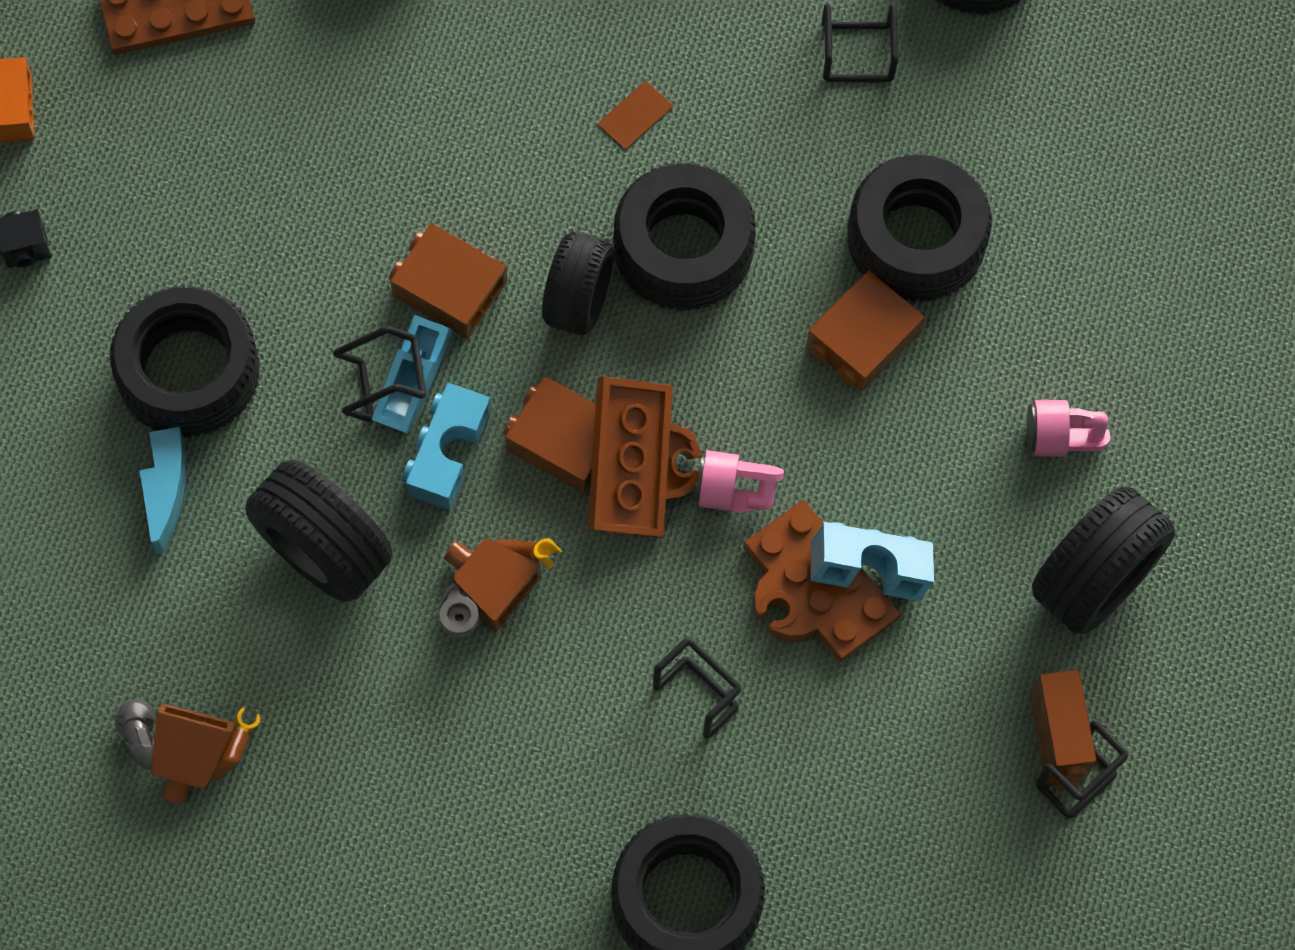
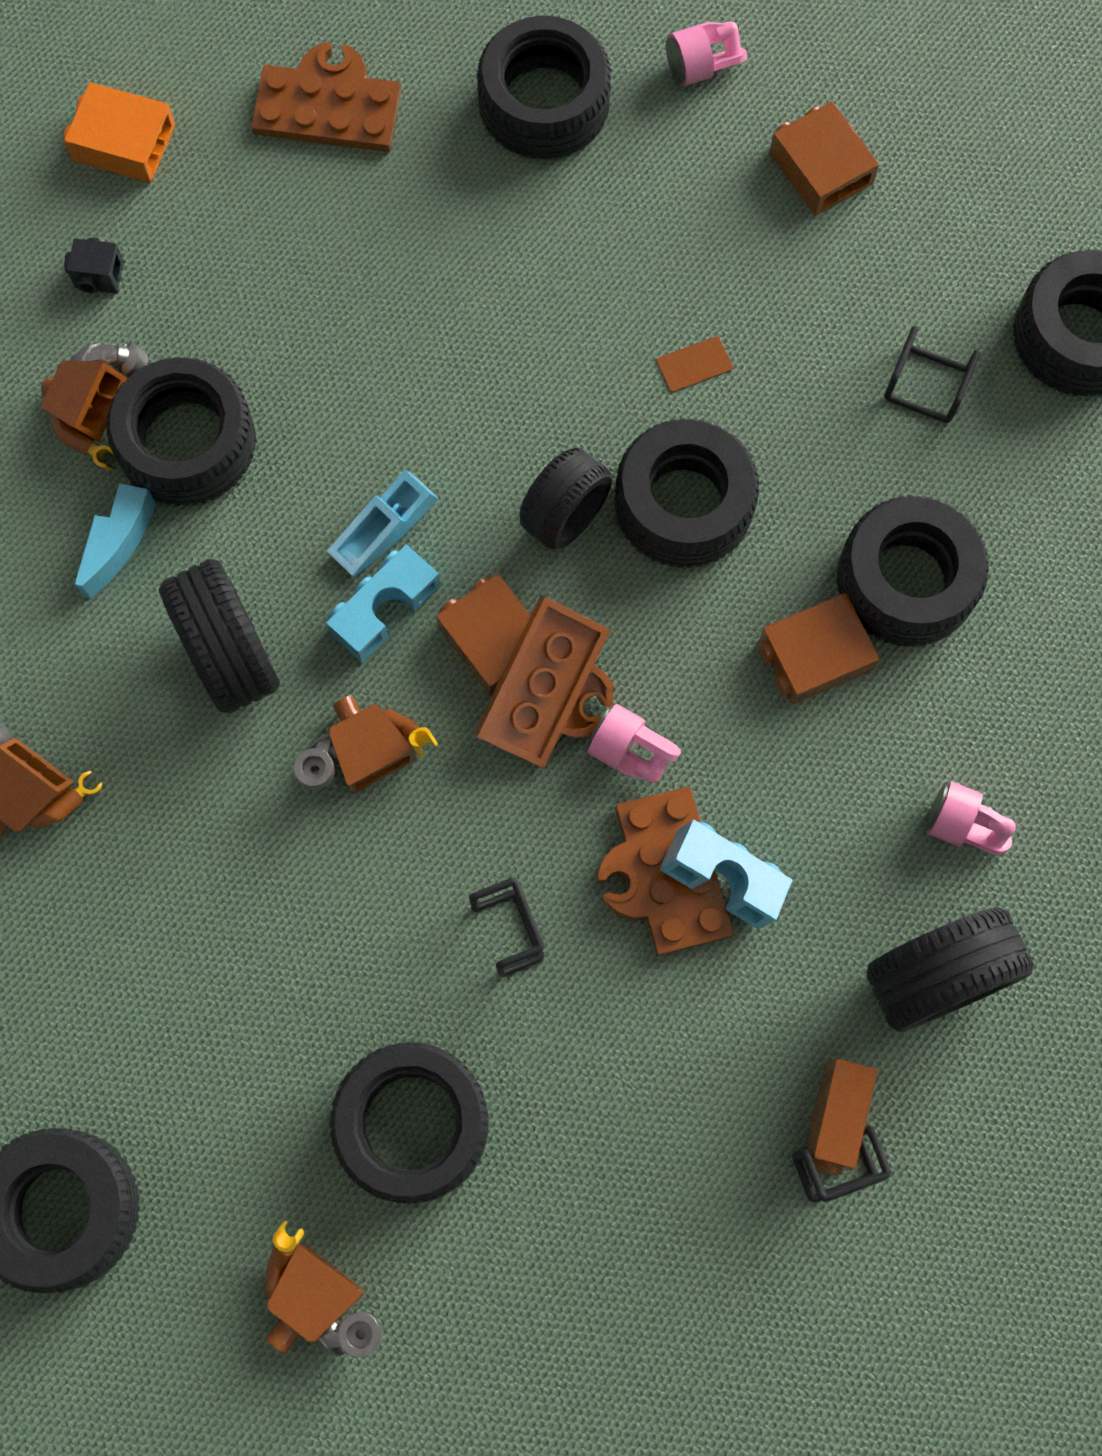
camera: 25 degrees right, 5 degrees up
black piece [333,326,426,422] -> none
dark orange brick [389,223,508,339] -> none
none -> dark orange torso [41,343,149,470]

